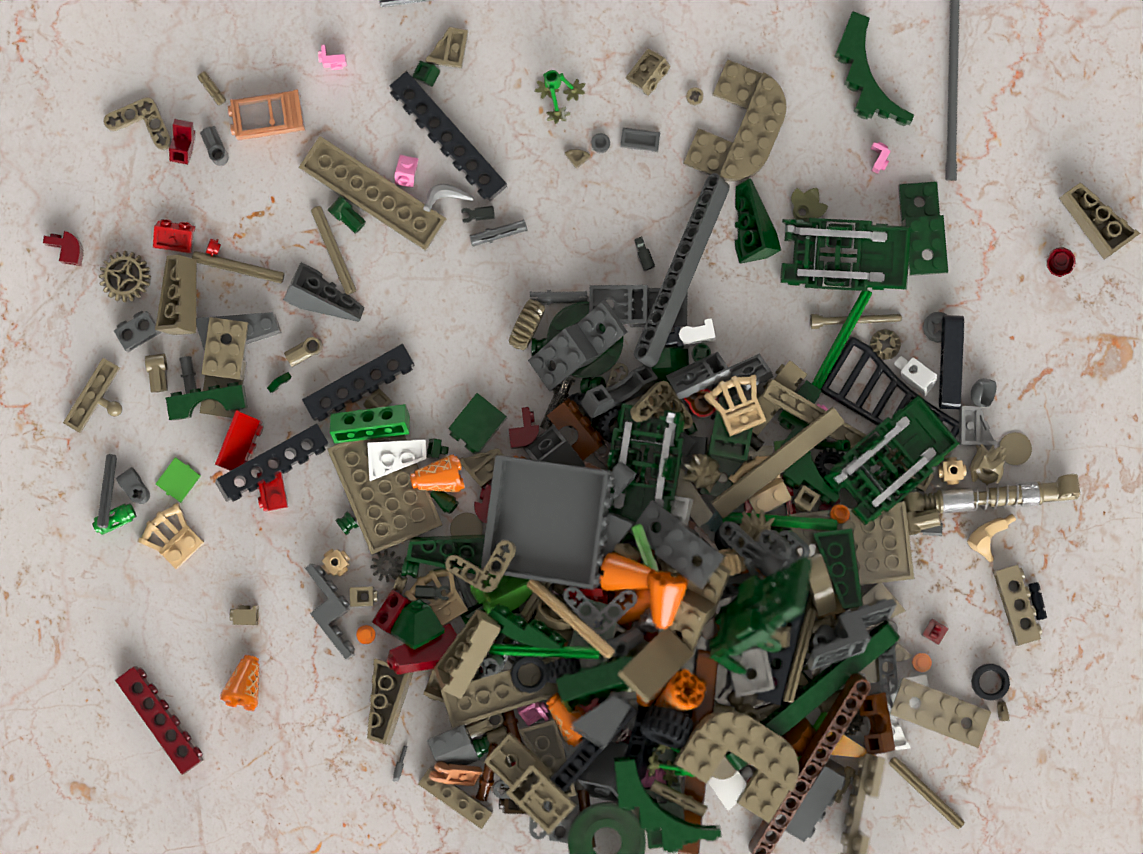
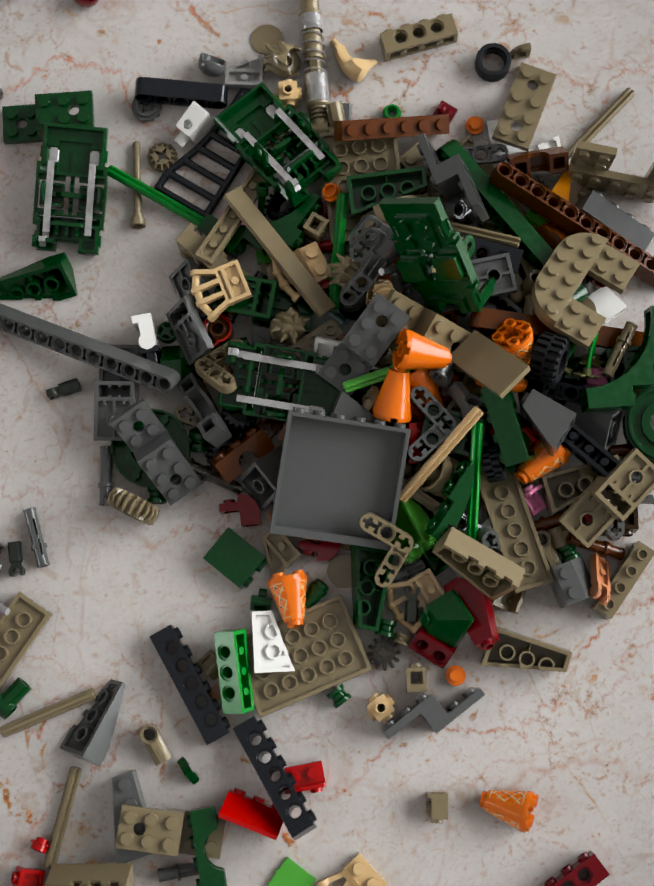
camera: 90 degrees left, 5 degrees down
dark grey piece [393,745,408,782] -> none
black tyre [510,656,547,693] -> none
dark grey piece [610,461,637,499] -> none
olive plate [791,188,828,221] -> none
black axle [1028,582,1047,620] -> none
none -> reddish brown arch [333,114,449,141]
none -> green plate [382,104,401,118]

